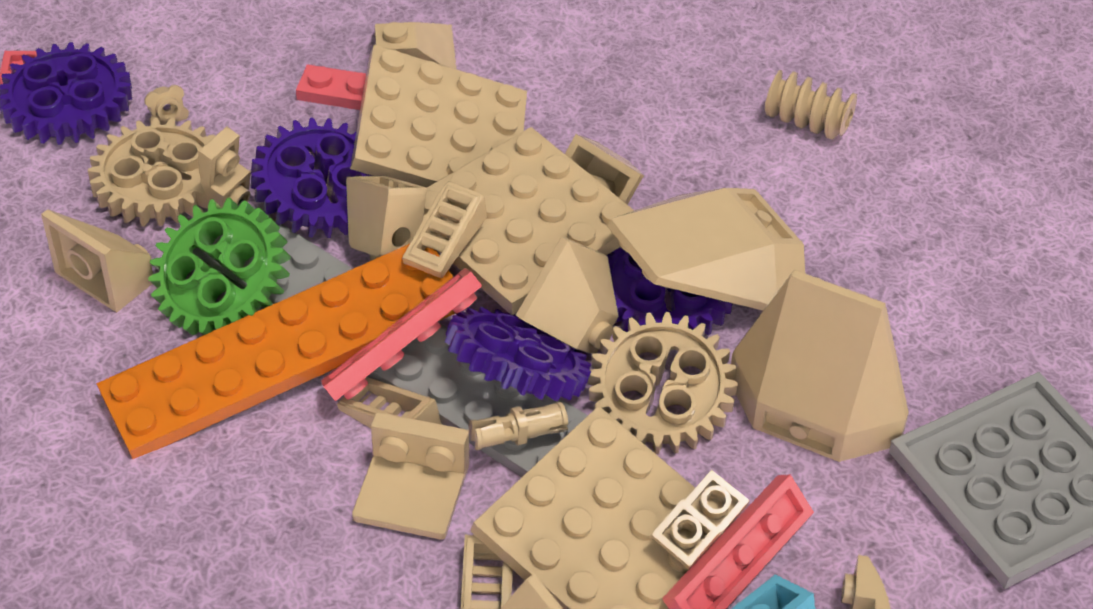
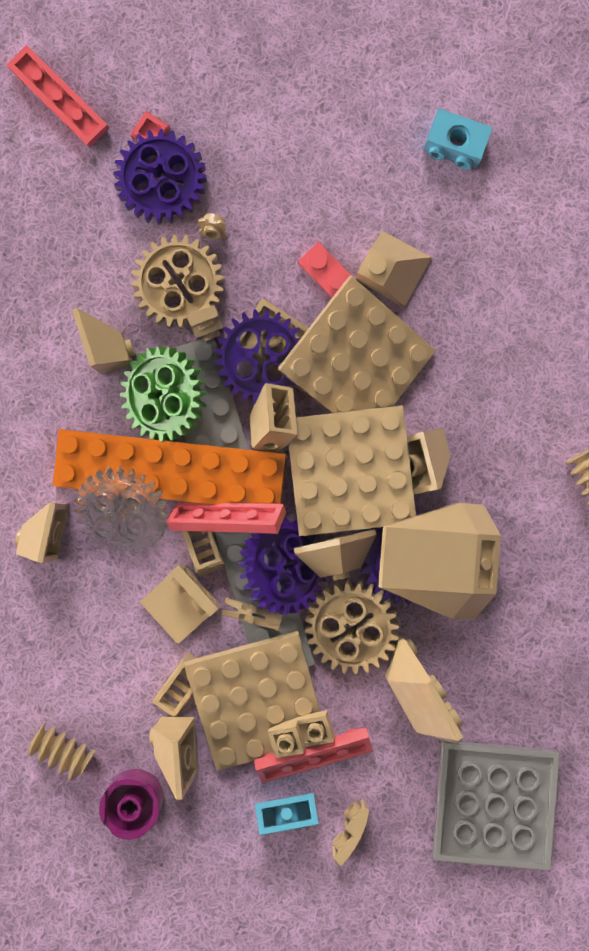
camera: 30 degrees right, 40 degrees up
tan slope [402,181,487,278] -> none
none -> tan slope [15,503,69,563]
none -> clear gear [74,466,170,557]

